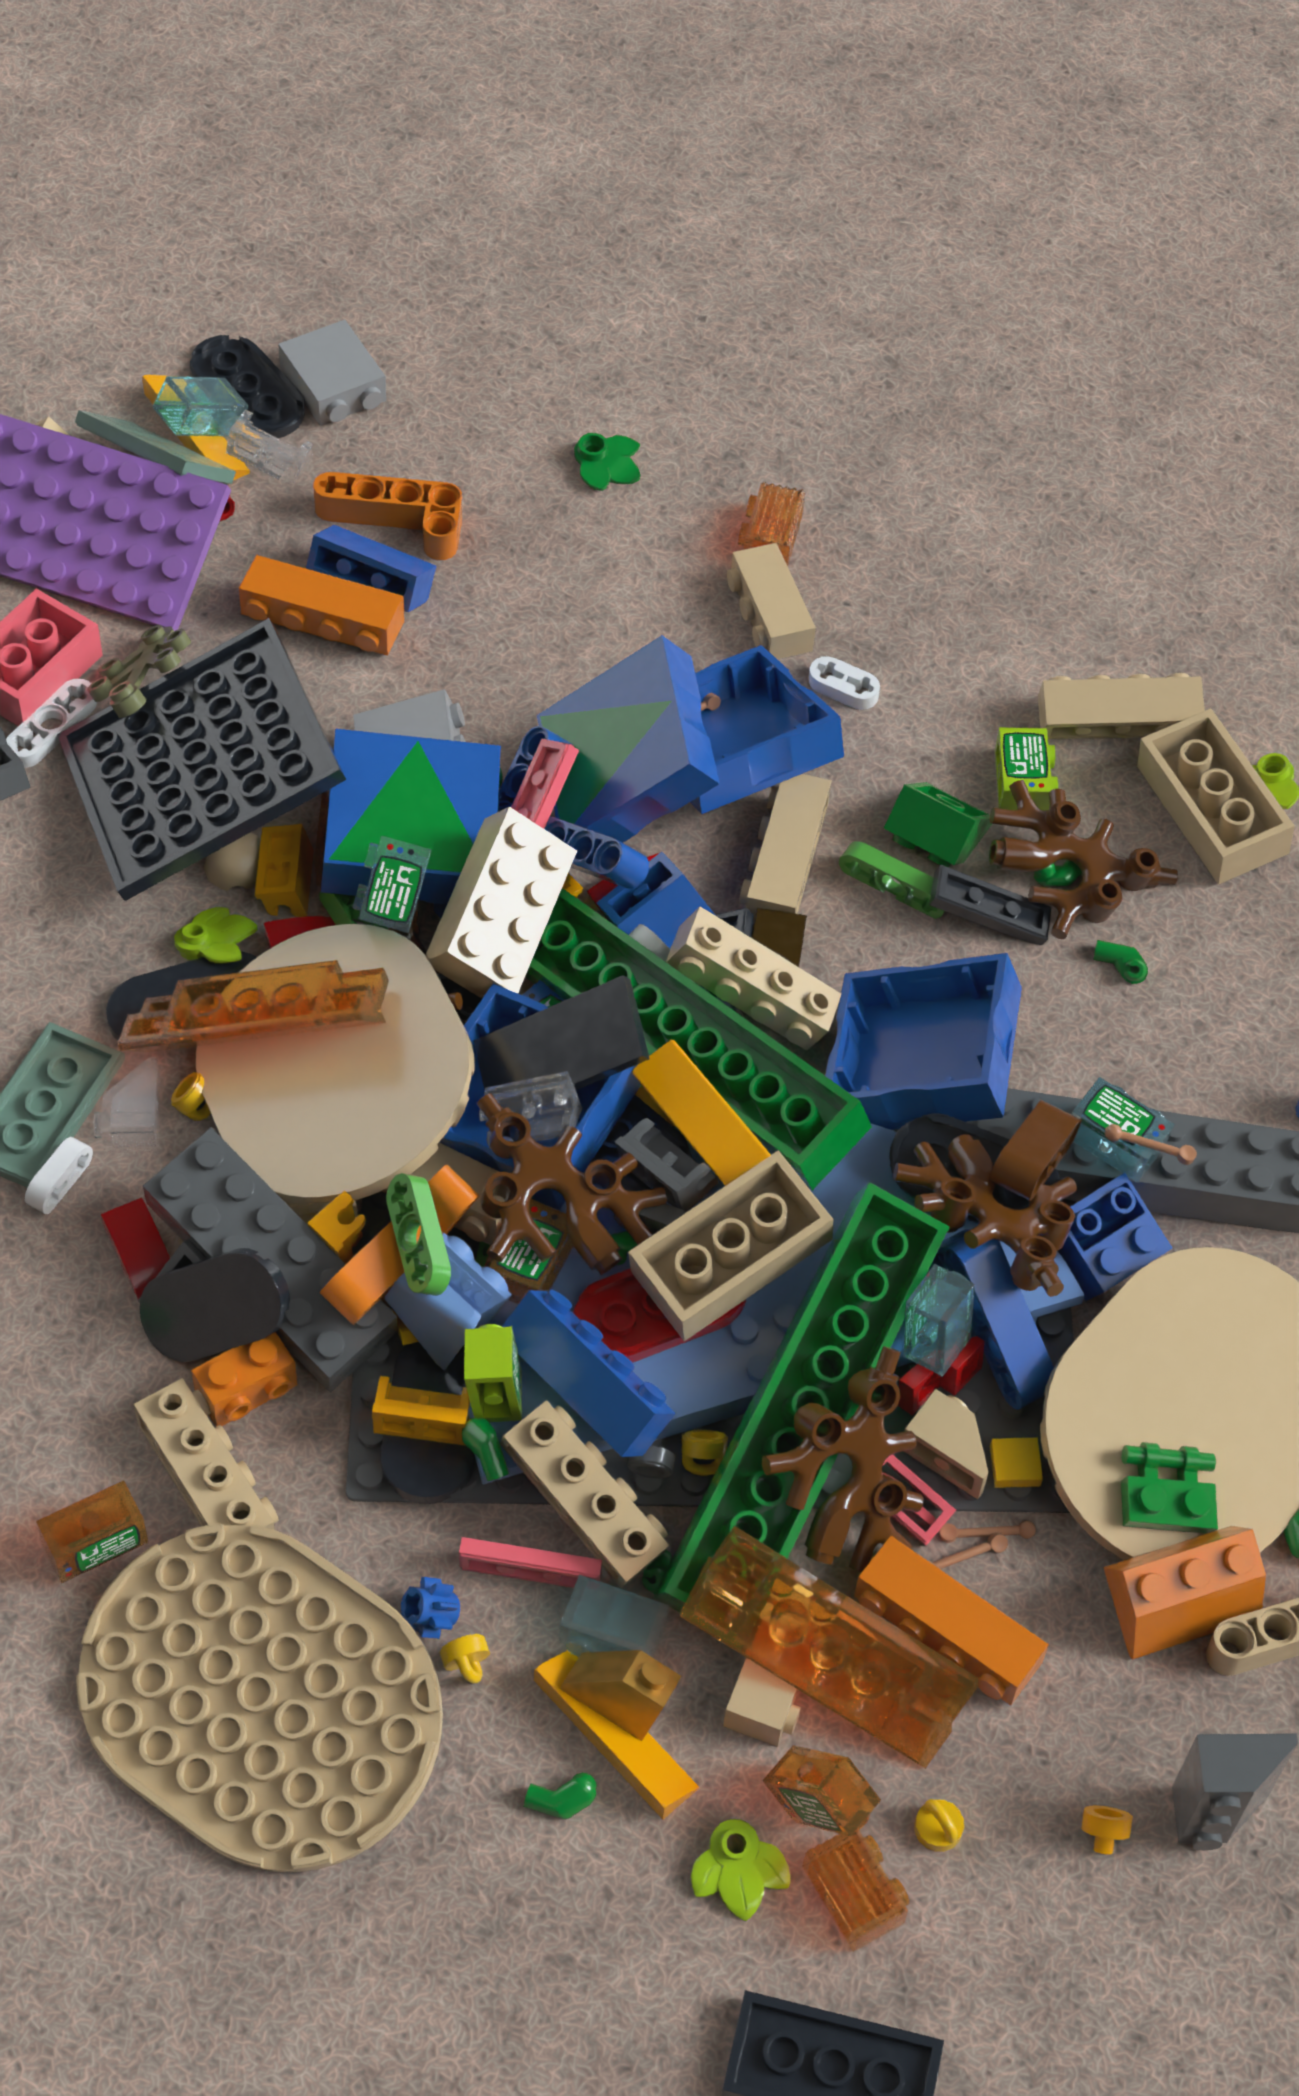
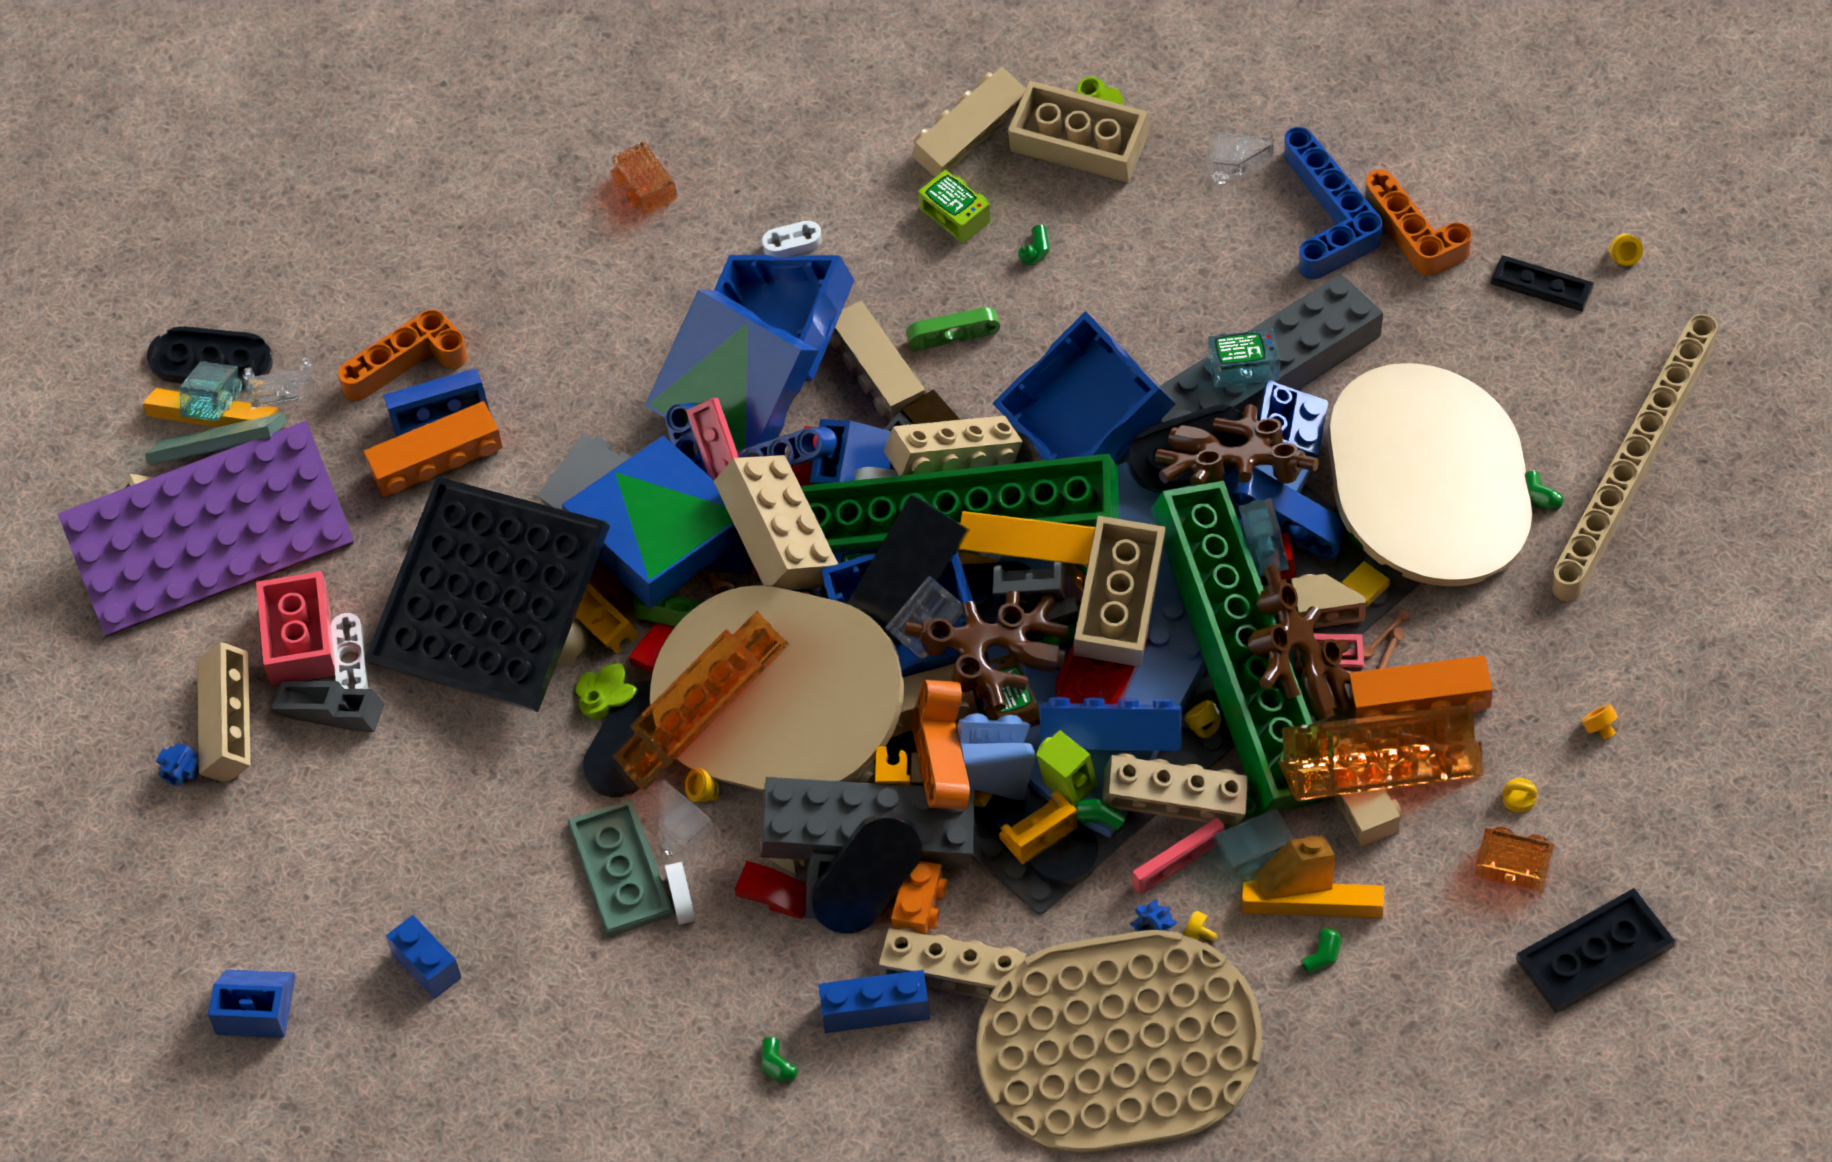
camera: 35 degrees left, 0 degrees up
clear orange brick [36,1480,149,1584] -> none
olive plant [87,625,191,718] -> none
light grey brick [278,319,387,426] -> none
brick [352,836,432,933] -> none
bright green beam [386,1173,451,1296] -> none
green plate [574,433,641,491] -> none
dark grey tile [627,1446,676,1478] -> none
lime plate [691,1819,790,1921] -> none
tan brick [727,543,816,659] -> none
clear orange brick [762,1745,881,1837] -> none
green slope [884,782,992,868] -> none
black tile [929,865,1052,945] -> none
reddish brown plant [989,780,1178,939] -> none
reddish brown beam [989,1100,1082,1201] -> none
green arm [1093,940,1148,984] -> none
orange slope [1103,1526,1266,1660] -> none
nougat hinge [1105,1124,1197,1165] -> none
green plate [1121,1442,1218,1534] -> none
dark grey slope [1172,1733,1298,1851] -> none
none -> blue brick [818,970,930,1033]

